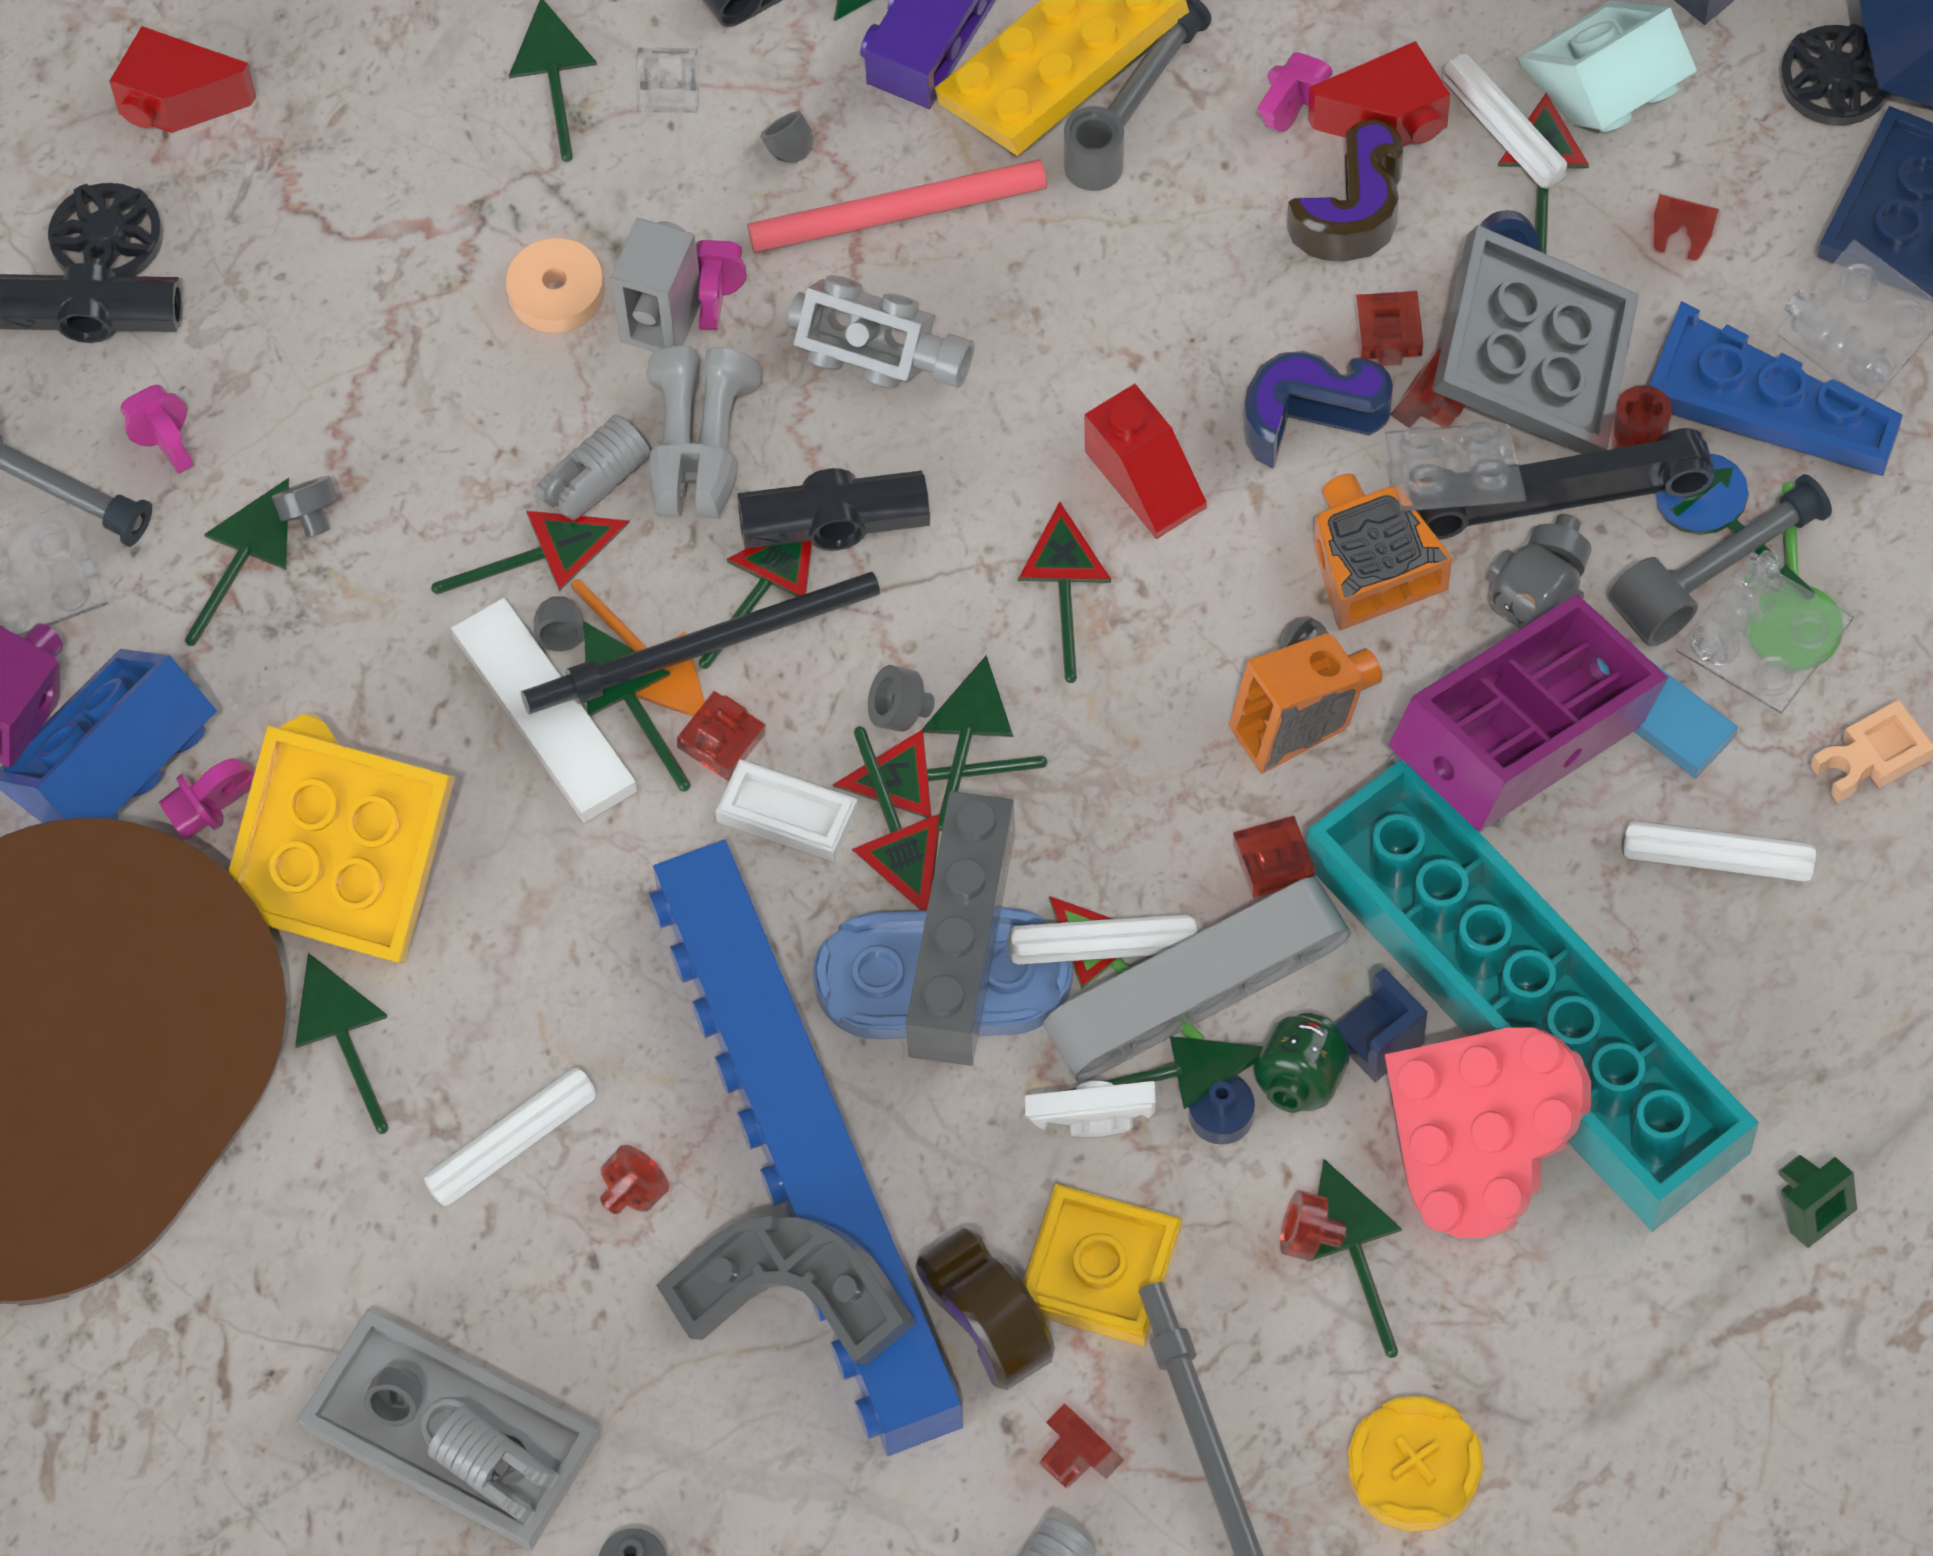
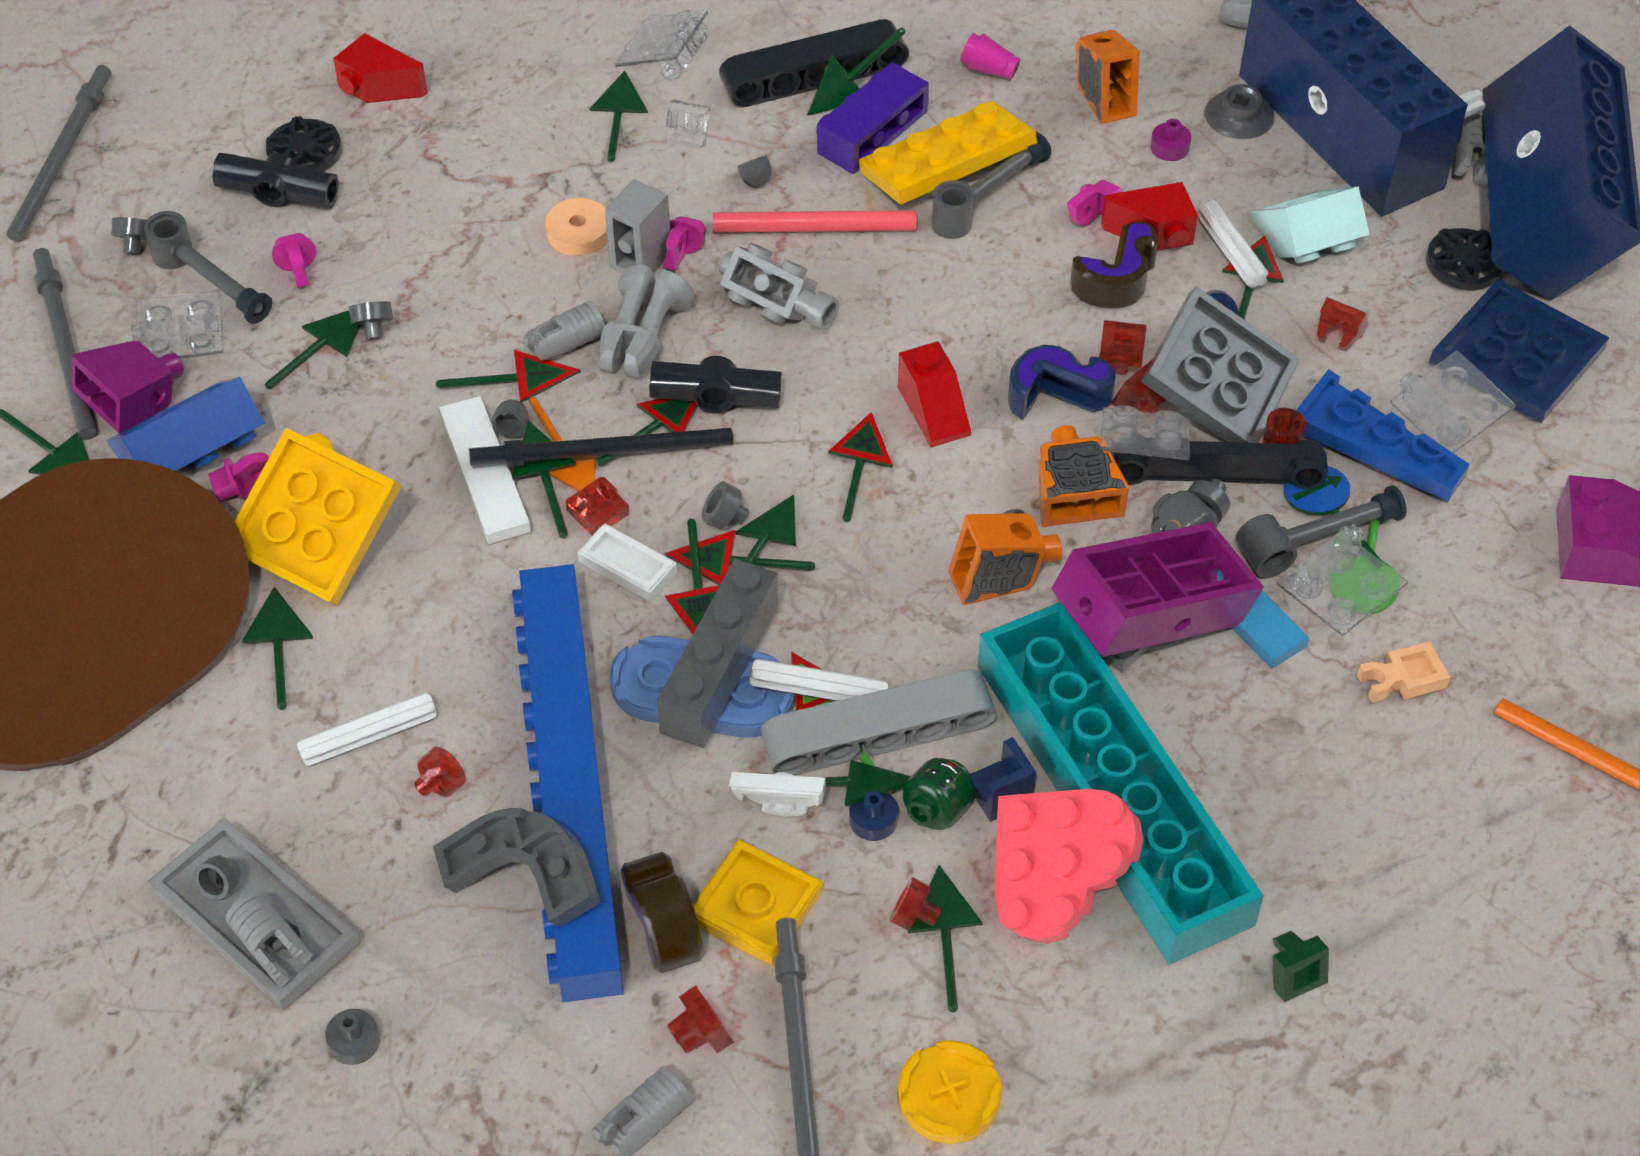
camera: 10 degrees right, 10 degrees down
clear red tile [1233,816,1315,898] -> none
white axle [1623,821,1816,882] -> none

